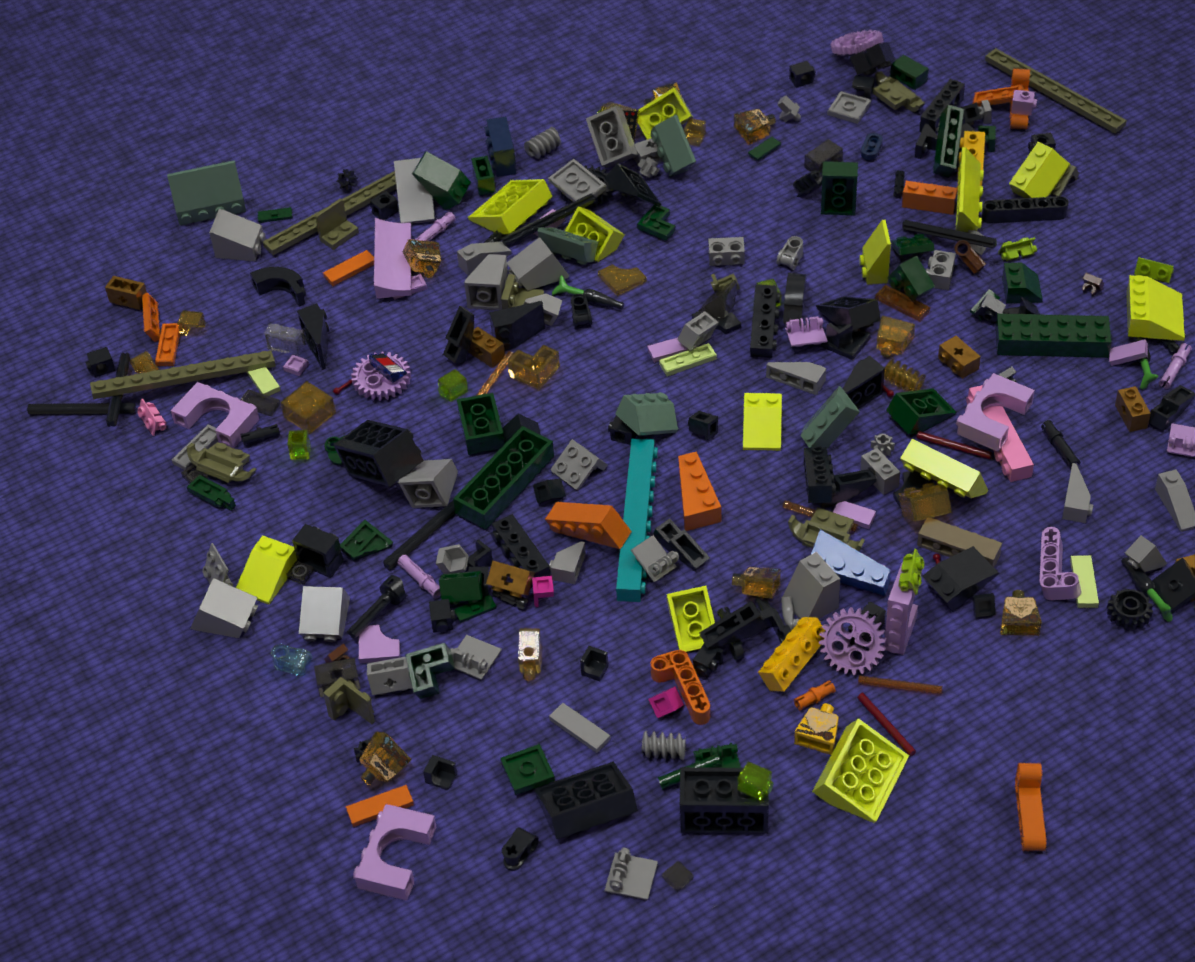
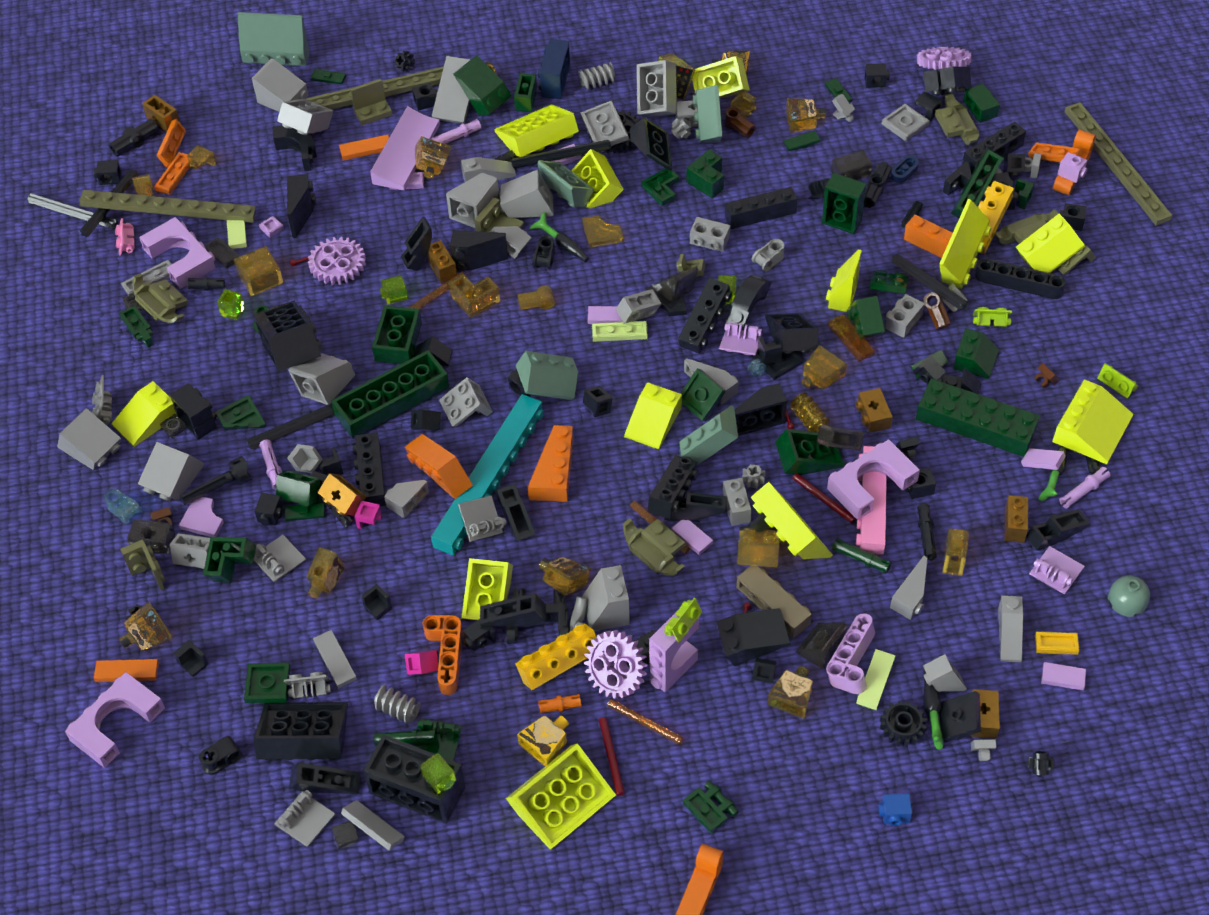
camera: 20 degrees right, 5 degrees up
clear brick [264,323,306,356] -> none
clear blue slope [369,353,407,383] -> none
wedge [811,529,891,596] -> none
none -> black piece [108,119,159,156]
none -> light grey brick [277,99,334,135]
none -> light grey hinge [284,672,331,699]
none -> black slope [289,762,360,794]
none -> light grey tile [341,800,405,850]
none -> clear yellow piece [517,285,555,310]
none -> dark green plate [680,368,726,421]
none -> dark green plate [683,780,739,834]
none -> dark green brick [686,149,724,199]
none -> reddish brown piece [725,107,756,138]
none -> black brick [725,187,797,229]
none -> clear light blue bush [747,358,766,377]
none -> clear smoke slope [796,622,847,669]
none -> clear smoke brick [817,424,864,451]
none -> dark green piece [825,78,852,102]
none -> dark green pin [832,538,891,574]
none -> black piece [864,161,892,208]
none -> blue brick [878,794,912,826]
none -> black brick [905,468,936,499]
none -> clear yellow torso [942,528,969,576]
none -> olive plate [995,209,1059,245]

